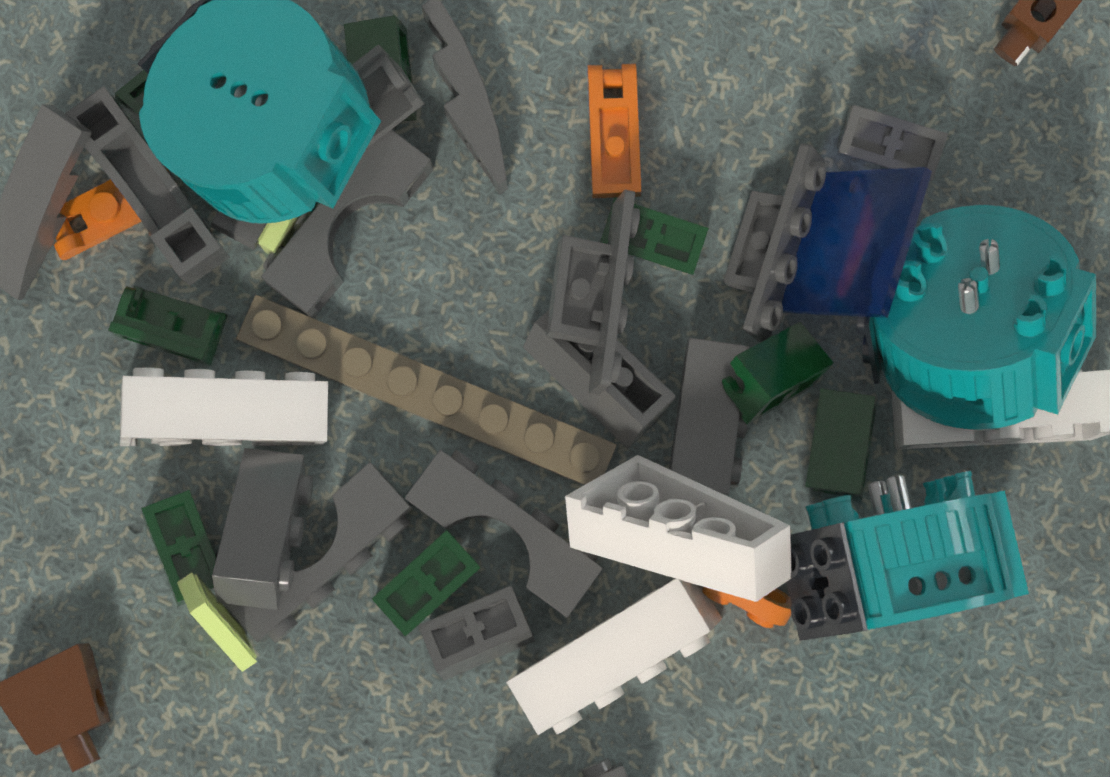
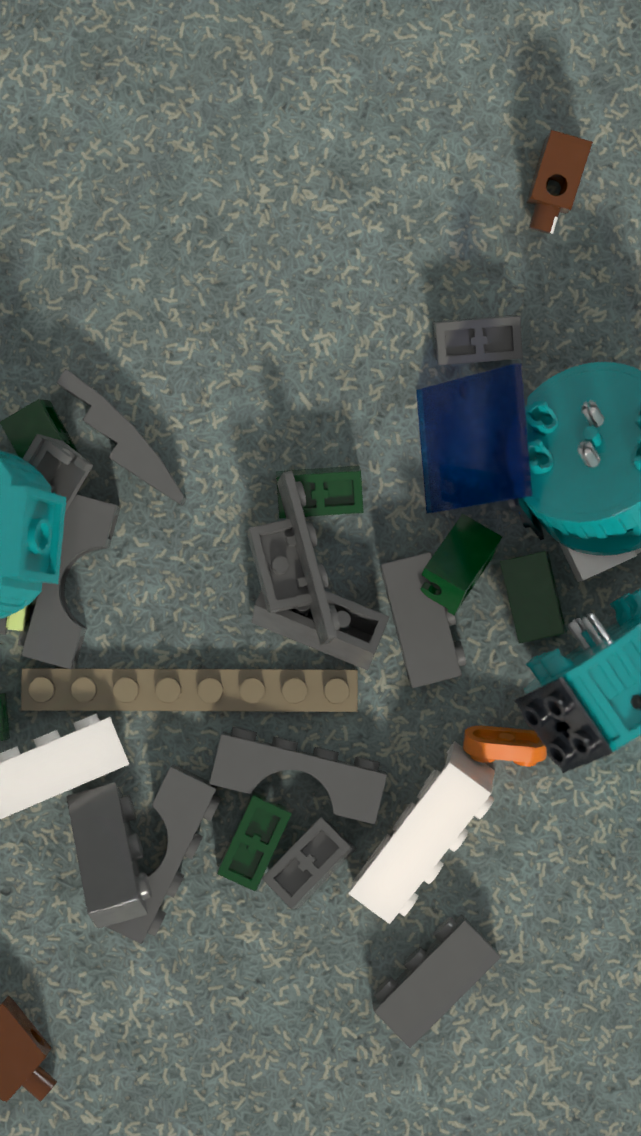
camera: 30 degrees left, 5 degrees up
dark green hinge [141,490,216,607] -> none
yellowish green tile [177,573,257,672] -> none
white wedge [565,455,791,602] -> none
orange plate [587,64,641,198] -> none
dark grey bracket [723,143,826,342] -> none

